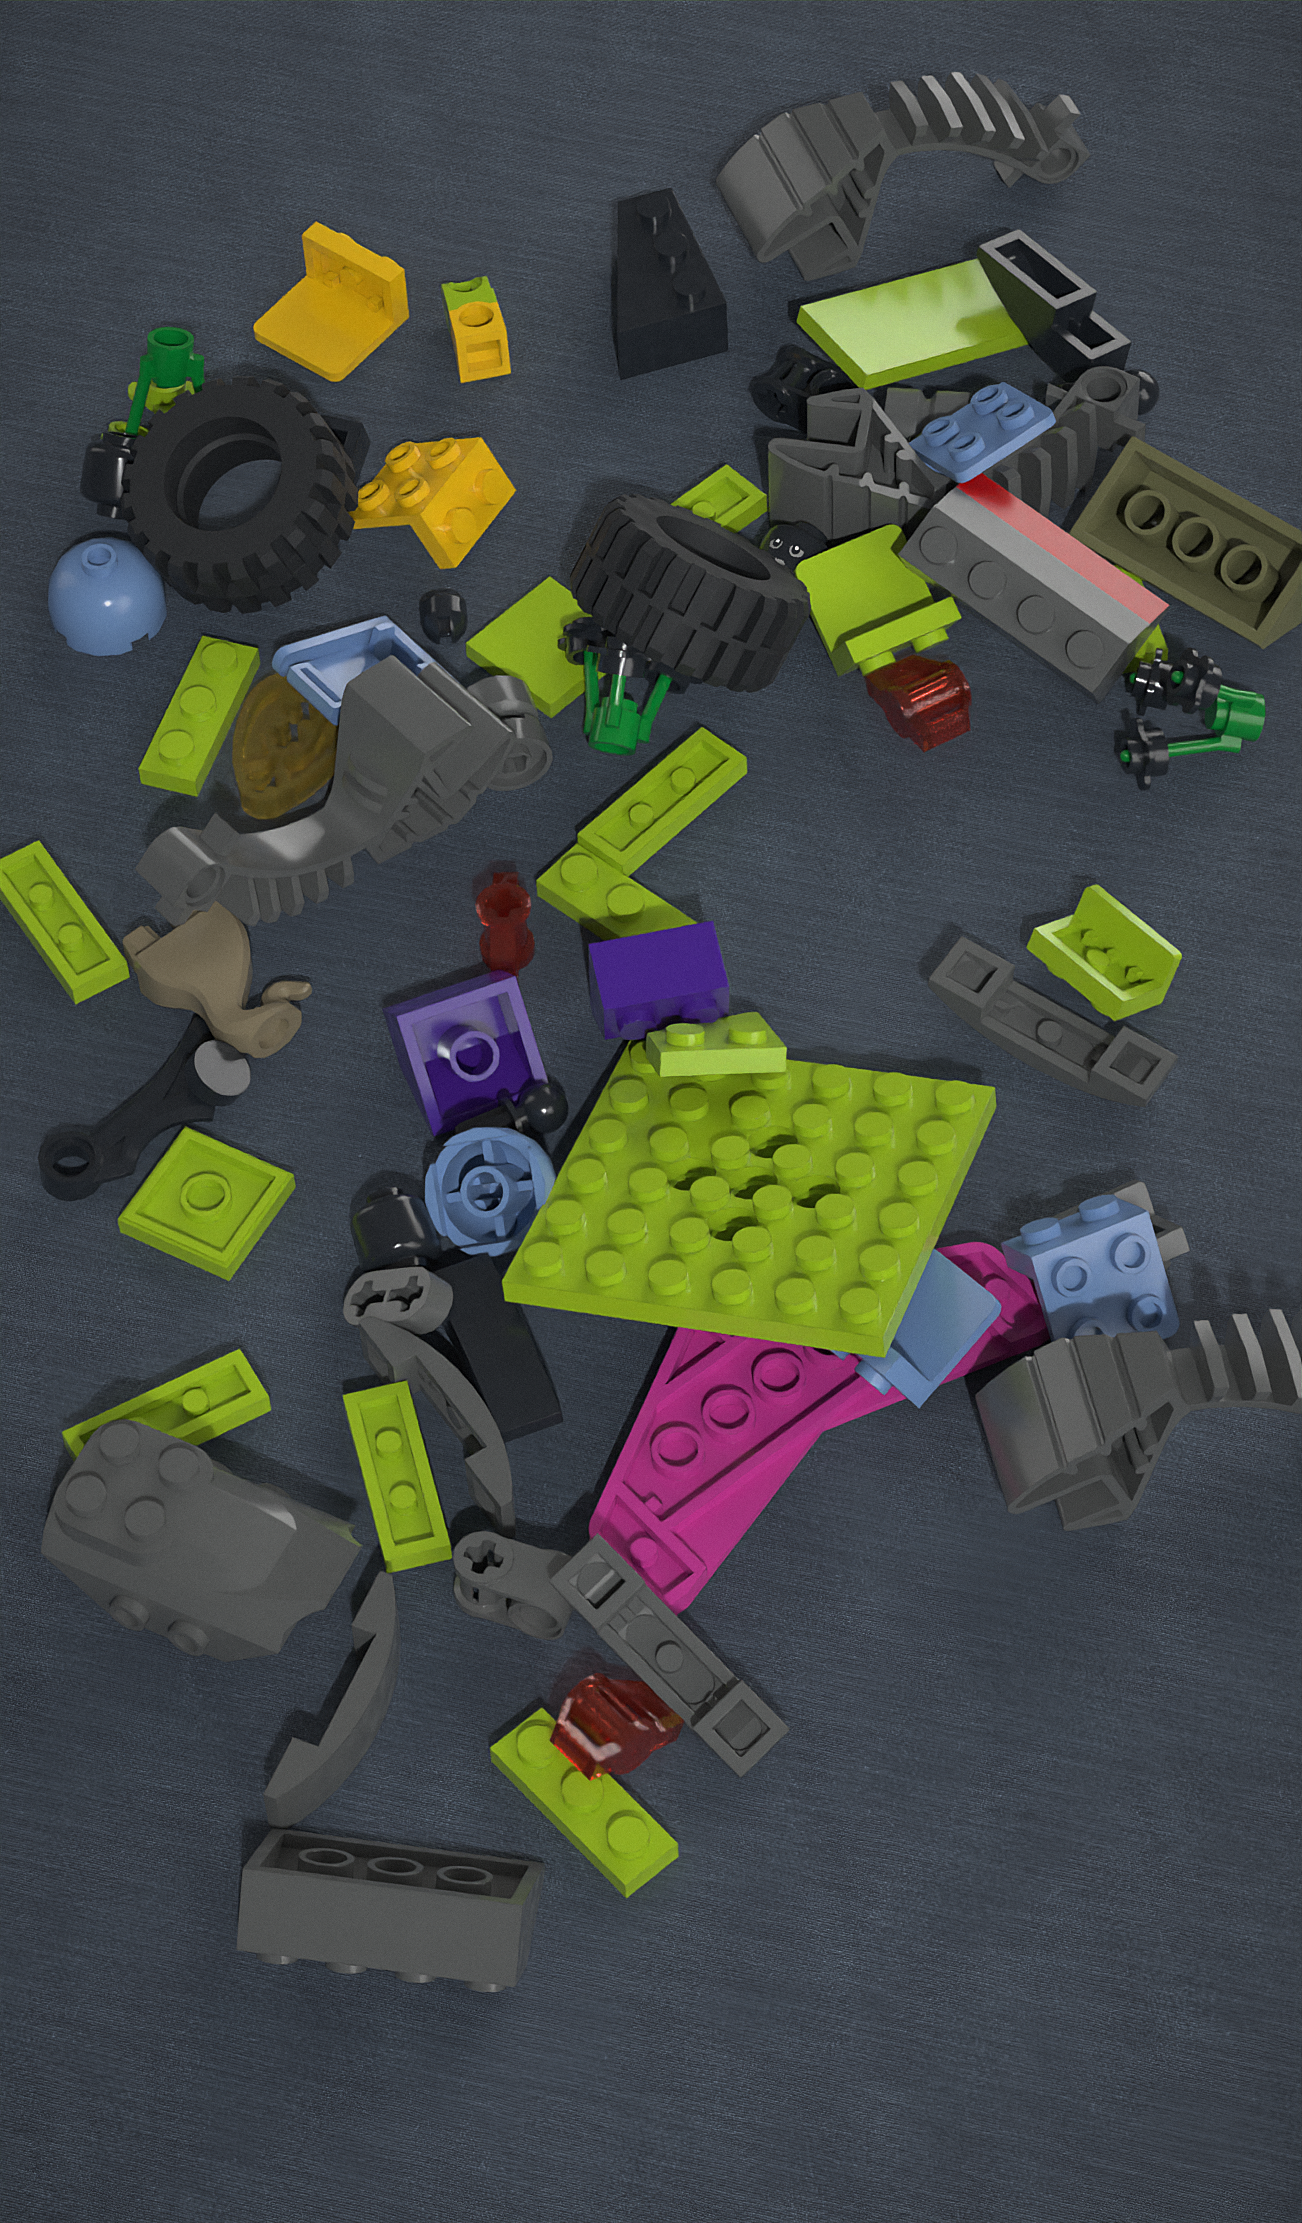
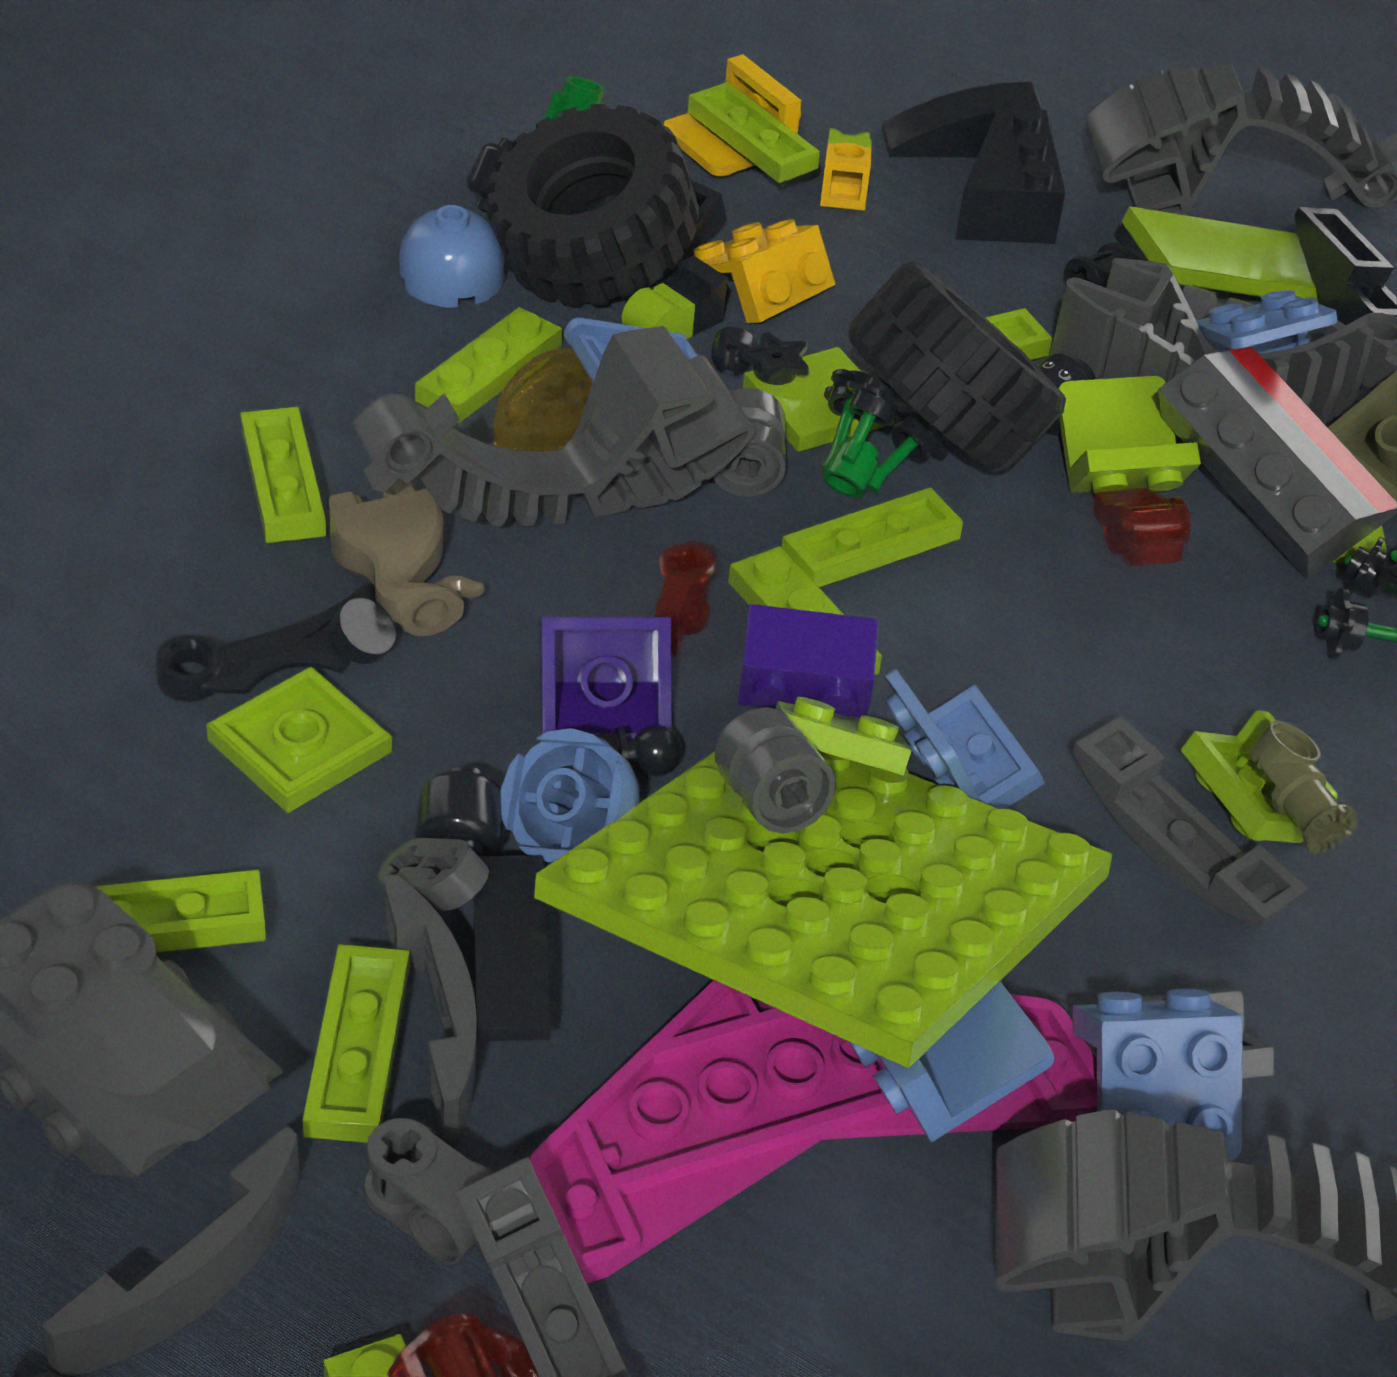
camera: 10 degrees right, 10 degrees down
none -> leg [621,255,727,339]
none -> lime plate [688,82,820,183]
none -> dark grey wheel [715,707,836,834]
none -> black plate [739,332,809,385]
none -> black slope [882,81,1042,158]
none -> medium blue bracket [884,668,1045,809]
none -> olive connector [1250,721,1358,854]

